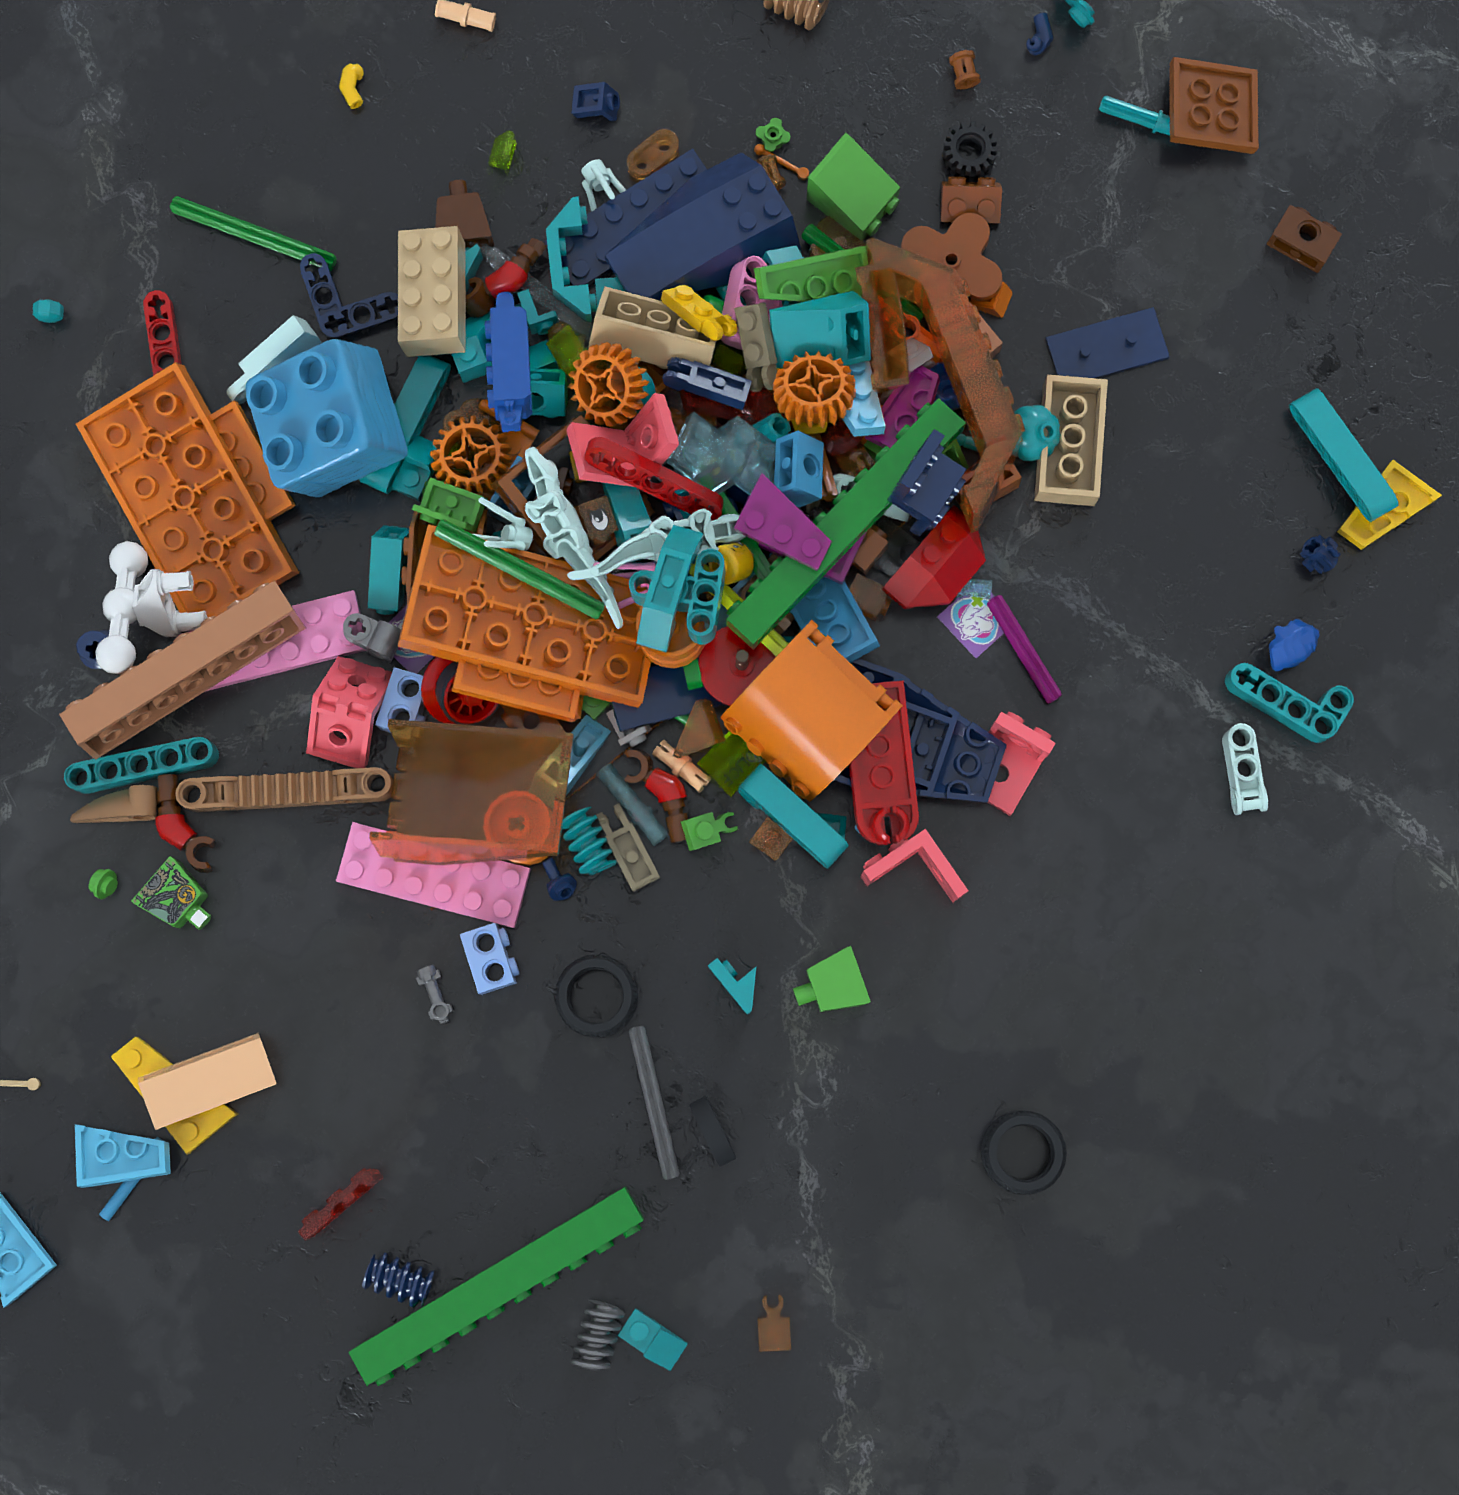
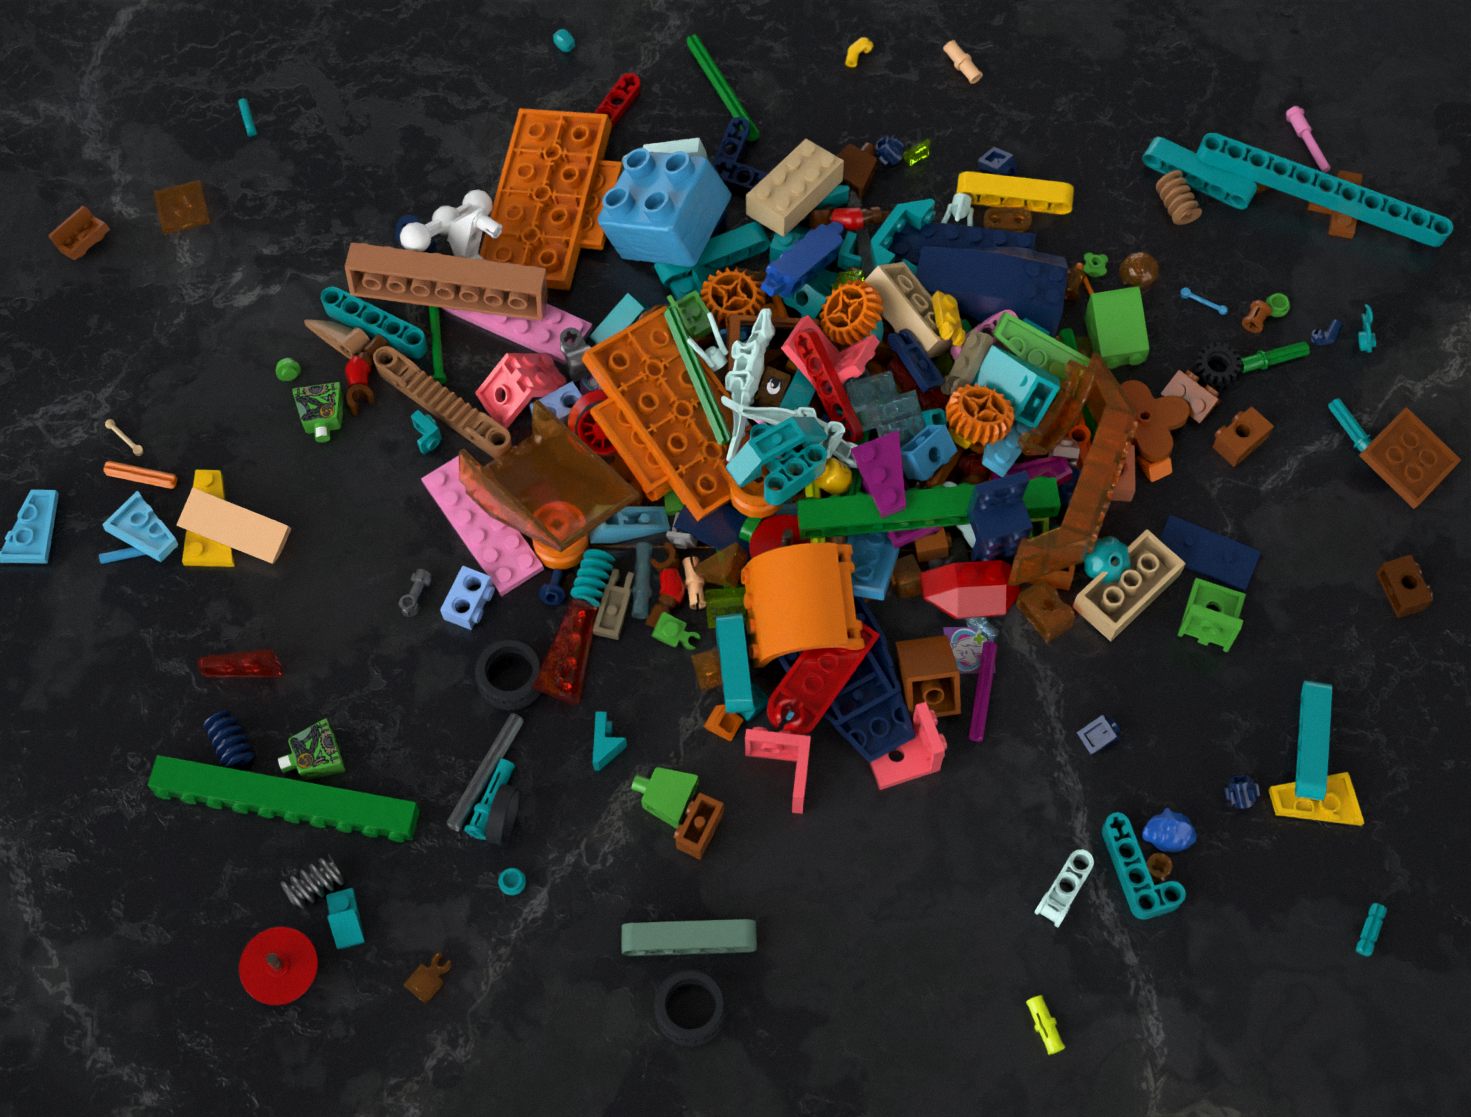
camera: 40 degrees right, 15 degrees down
none -> orange axle [103,461,177,489]
none -> red piece [239,927,318,1005]
none -> torso [278,719,346,780]
none -> teal bracket [411,410,442,454]
none -> green bar [429,306,447,384]
none -> teal pin [464,759,515,840]
none -> teal plate [498,868,526,895]
none -> clear red wing [532,599,597,705]
none -> sand green beam [621,919,757,956]
none -> dark orange brick [674,792,724,860]
none -> orange slope [704,705,744,741]
none -> dark blue gear [875,135,904,165]
none -> dark orange slope [895,635,961,721]
none -> yellow beam [956,172,1074,214]
none -> clear orange brick [1016,578,1075,643]
none -> neon yellow pin [1026,995,1065,1055]
none -> bracket [1077,715,1122,755]
none -> clear orange hair [1119,252,1159,288]
none -> clear orange bush [1146,853,1172,884]
none -> bright green bracket [1177,578,1246,652]
none -> dark azure hinge [1180,288,1228,315]
none -> dark orange brick [1213,407,1274,467]
none -> green axle [1239,342,1310,374]
none -> bright green plate [1265,293,1290,317]

